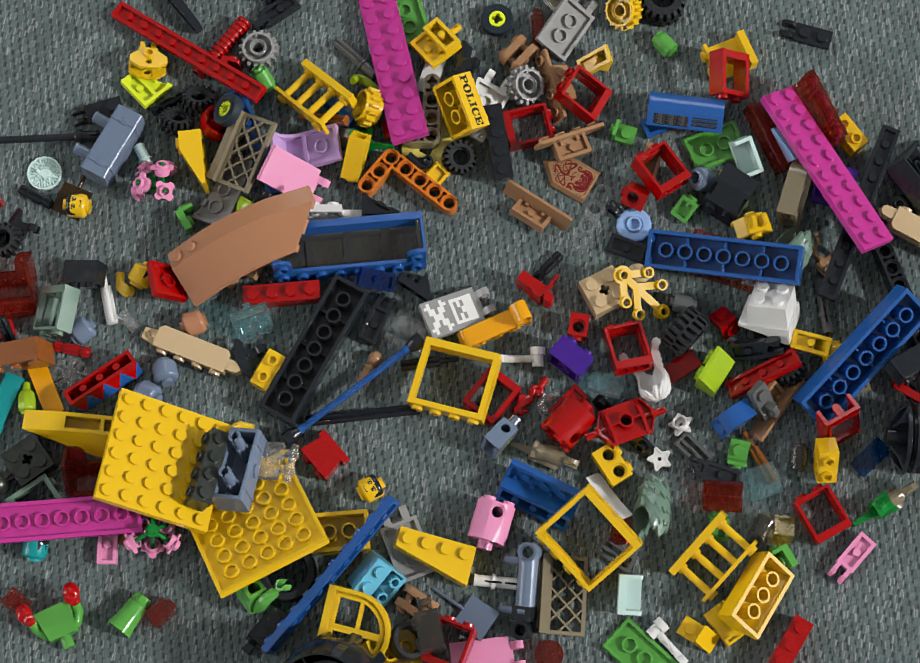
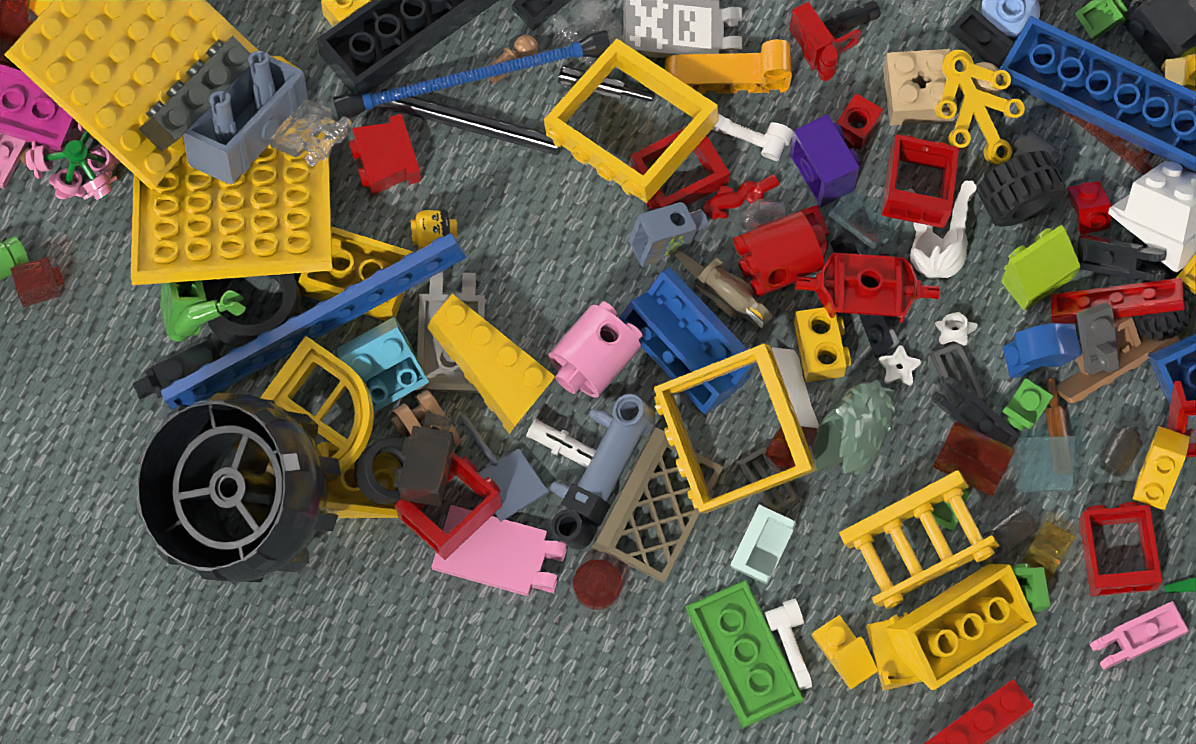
camera: 20 degrees right, 5 degrees down
red tile [664,349,702,385] -> none

